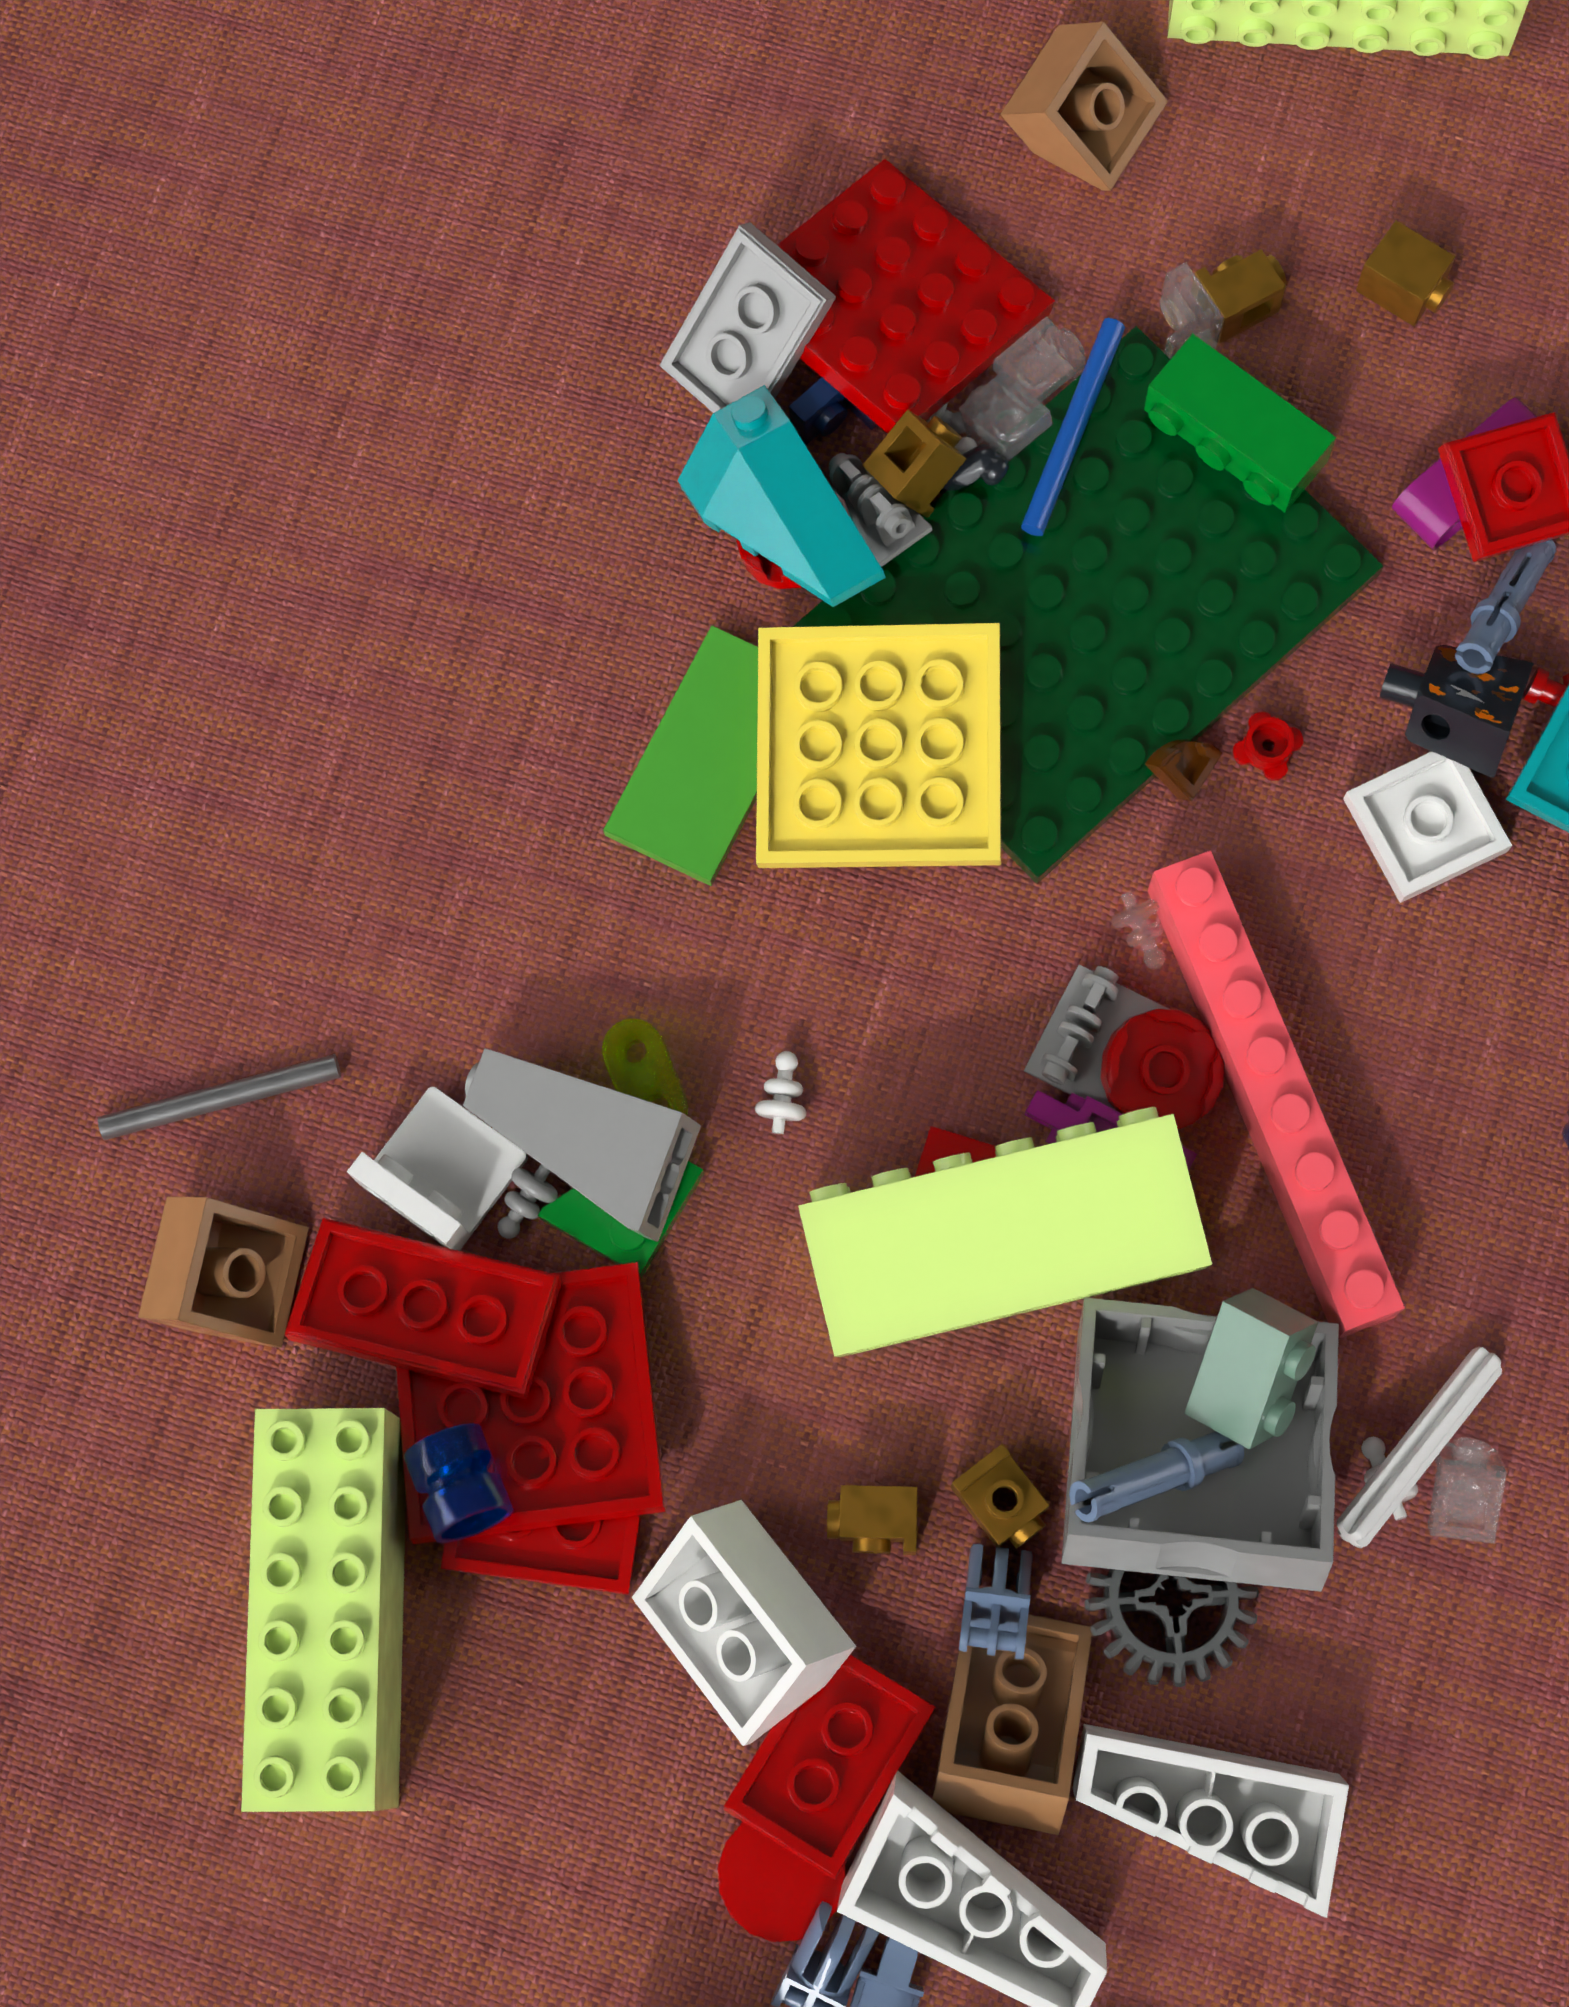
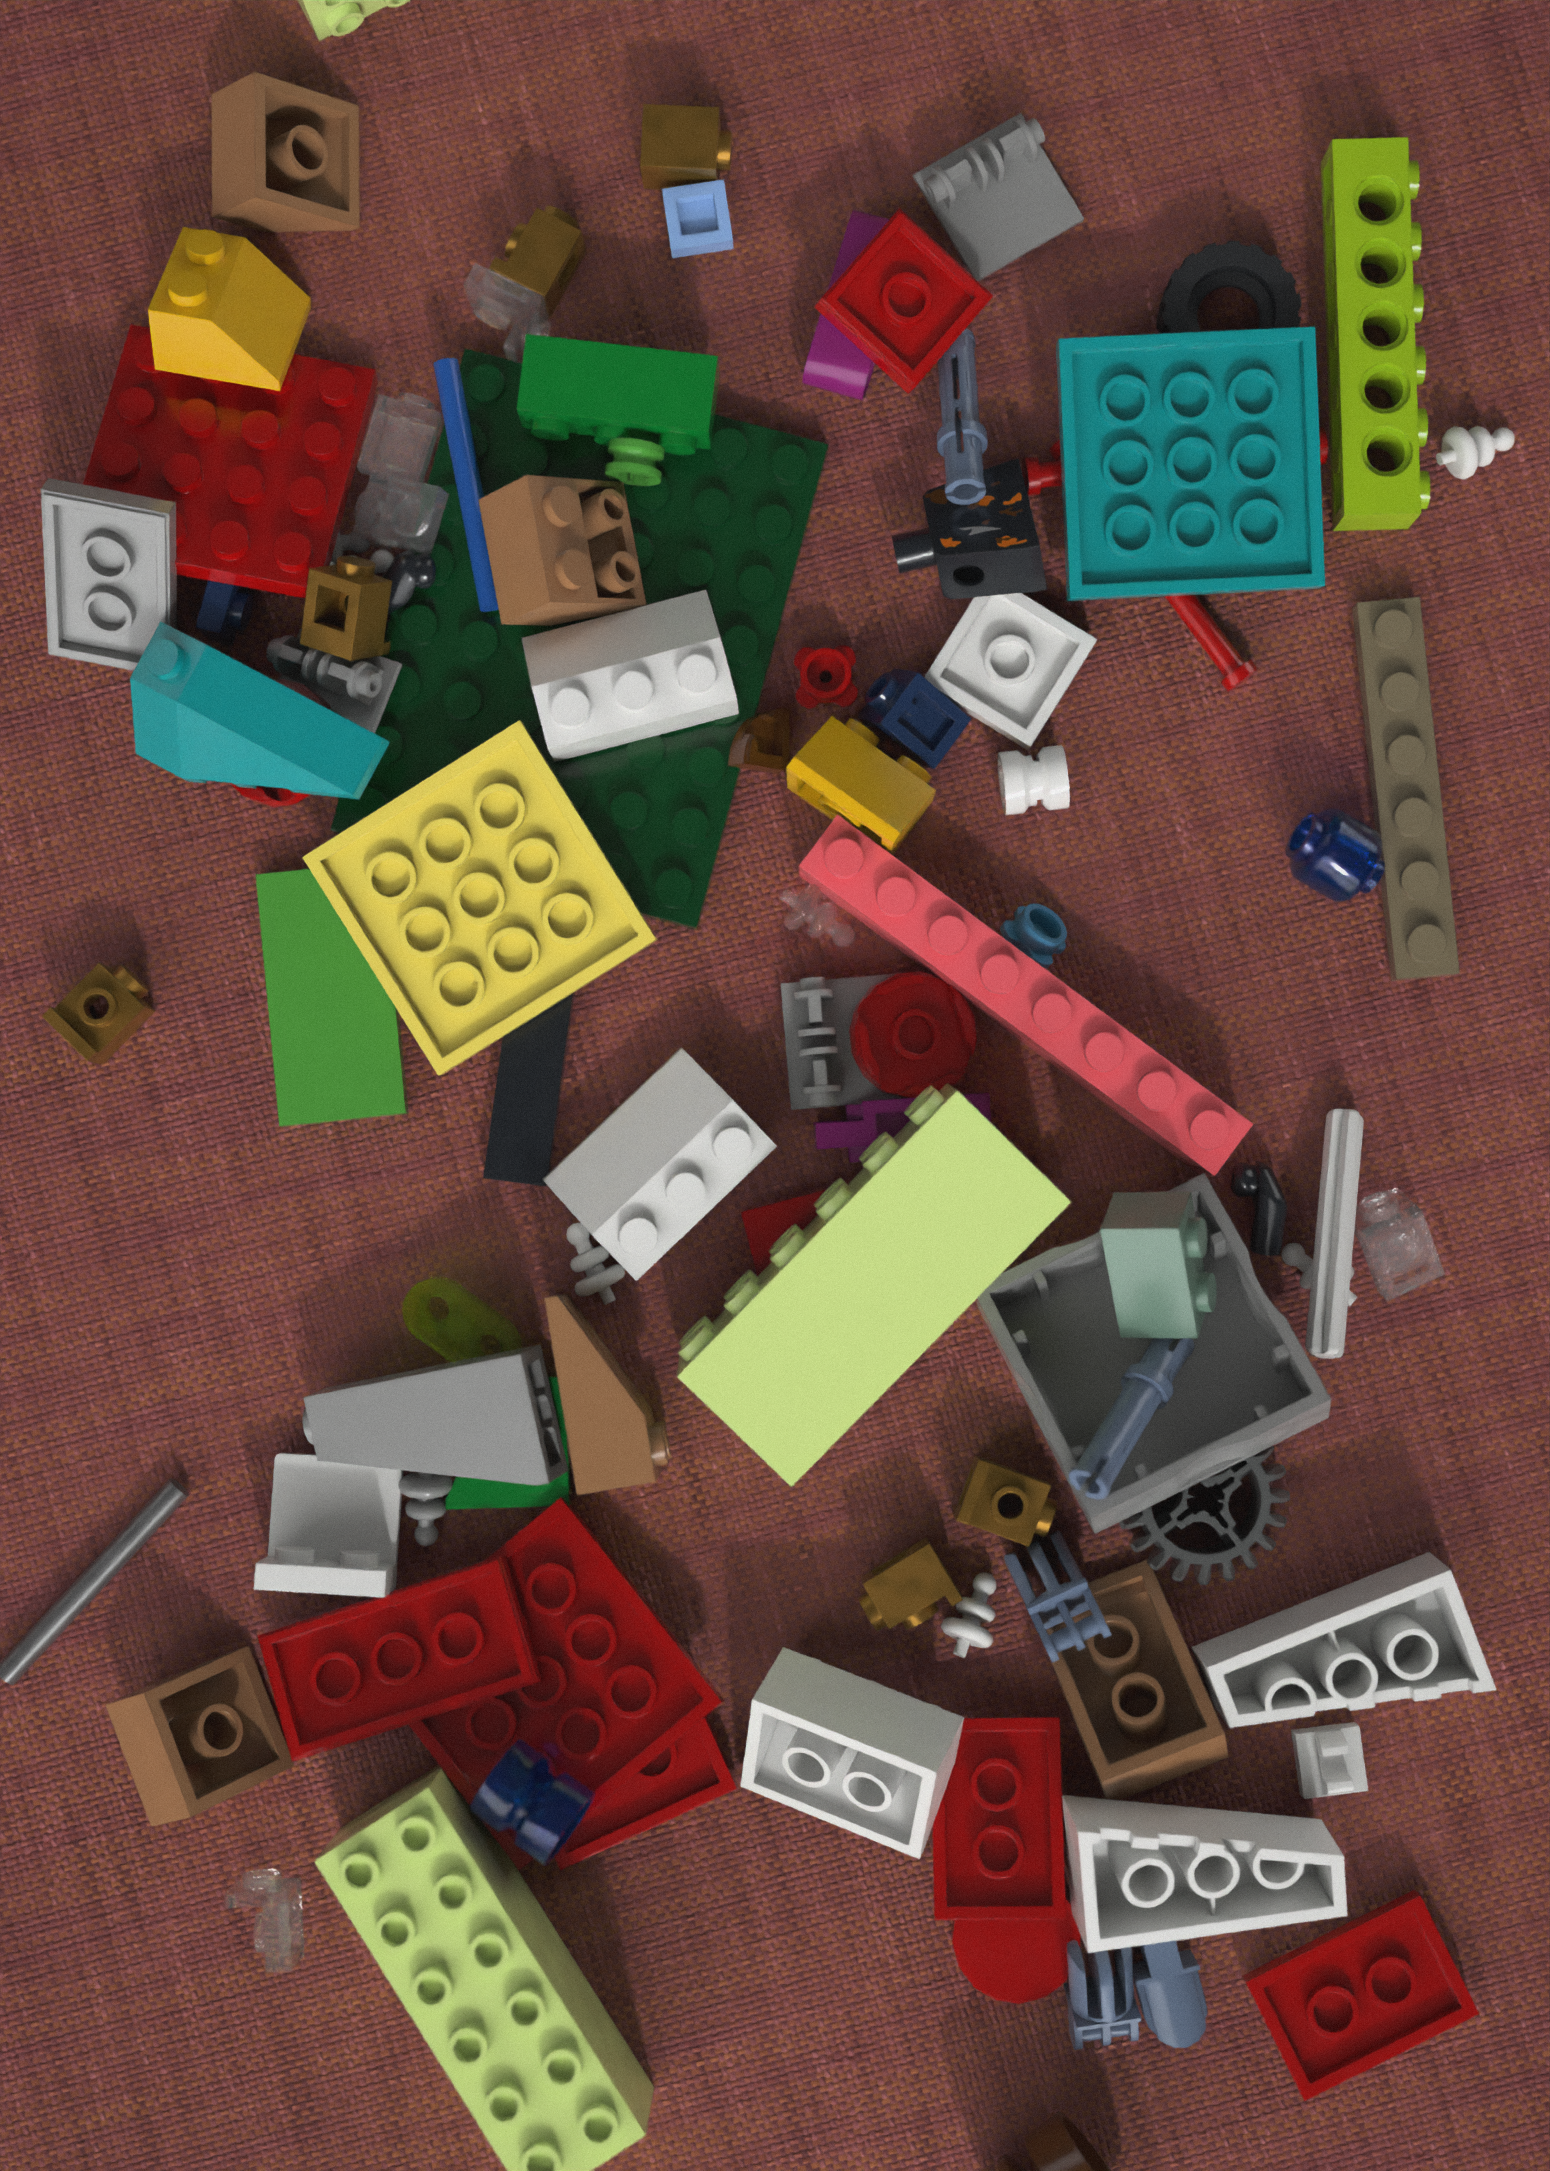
camera: 30 degrees left, 10 degrees up
none -> pearl gold brick [42,963,155,1065]
none -> yellow slope [148,227,311,391]
none -> clear bracket [224,1869,305,1973]
none -> medium nougat slope [478,475,646,626]
none -> black tile [483,992,575,1187]
none -> white slope [522,590,739,762]
none -> white slope [543,1047,777,1281]
none -> medium nougat slope [544,1294,671,1495]
none -> bright green bush [604,438,665,486]
none -> light blue plate [662,179,734,258]
none -> yellow slope [786,716,936,855]
none -> dark blue bracket [858,668,971,770]
none -> white hair [941,1572,997,1658]
none -> white wheel [998,745,1070,816]
none -> dark azure plate [1000,903,1067,969]
none -> black arm [1231,1161,1288,1256]
none -> white tile [1291,1722,1368,1799]

